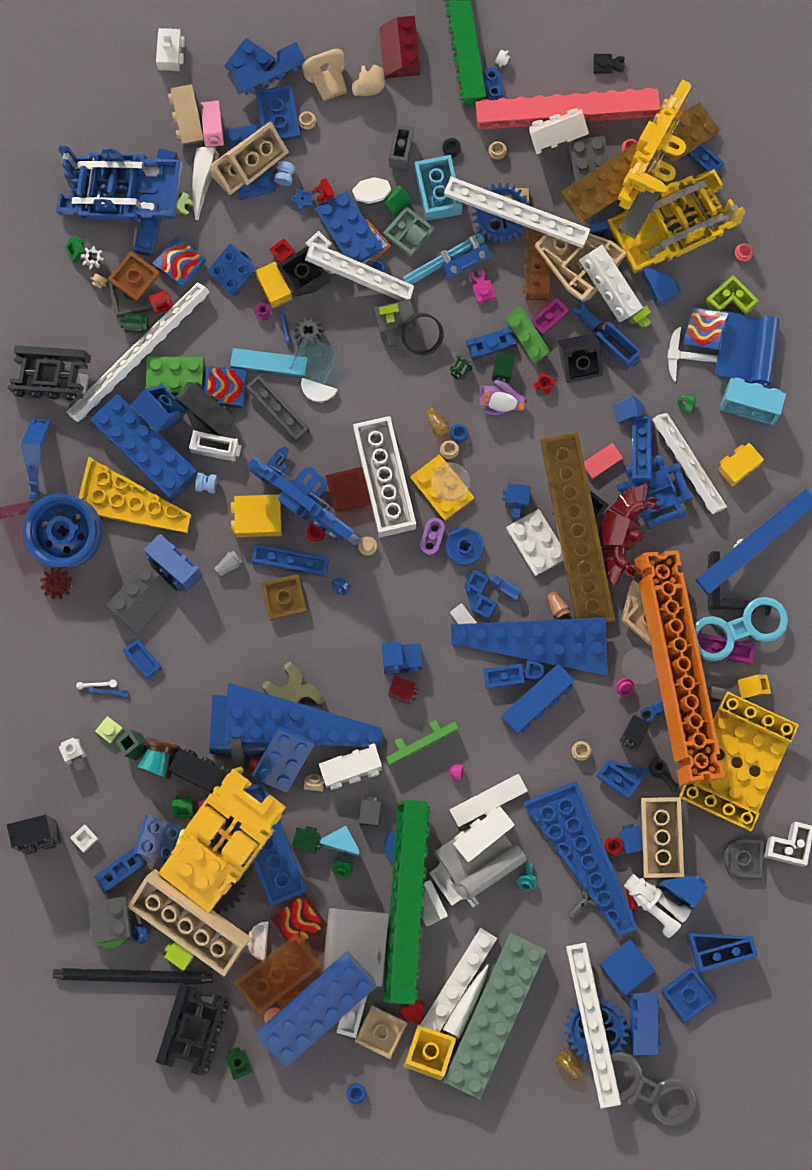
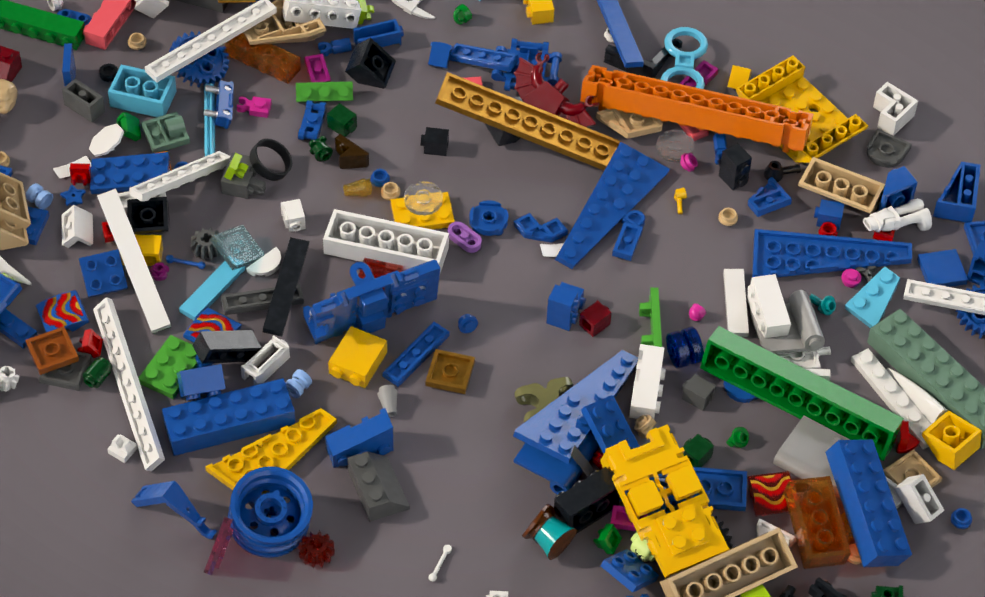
camera: 65 degrees left, 25 degrees down
black fence [7,345,91,401] -> none
blue hinge [88,687,129,698] -> none
tan plate [90,273,108,289] -> none
yellowish green plate [95,716,123,744] -> none
dark green brick [115,729,148,760] -> none
blue tile [123,638,162,680] -> none
red plate [306,524,325,542] -> none
medium azure slope [320,826,360,857] -> none
tan plate [358,537,377,556] -> none
animal [479,380,528,415] -> none
blue bar [490,574,523,602] -> none
blue brick [501,664,575,735] -> none
blue brick [502,483,531,520] -> none
white plate [506,509,563,577] -> none
red plate [534,373,556,395] -> none
nougat cone [546,591,571,619] -> none
white plate [652,413,727,514] -> none
none -> white sticker [53,156,91,178]
none -> white panel [61,205,93,248]
none -> blue tile [62,43,76,86]
none -> white tile [97,189,171,334]
none -> black tile [263,237,310,337]
none -> white window [281,199,306,232]
none -> dark brown slope [335,134,369,169]
none -> black brick [420,127,449,156]
none -> clear blue wheel [666,326,704,369]
none -> yellow hand [674,188,687,214]
none -> dark pink plate [841,269,862,288]
none -> medium azure wing [845,267,900,328]
none -> white brick [895,474,944,524]

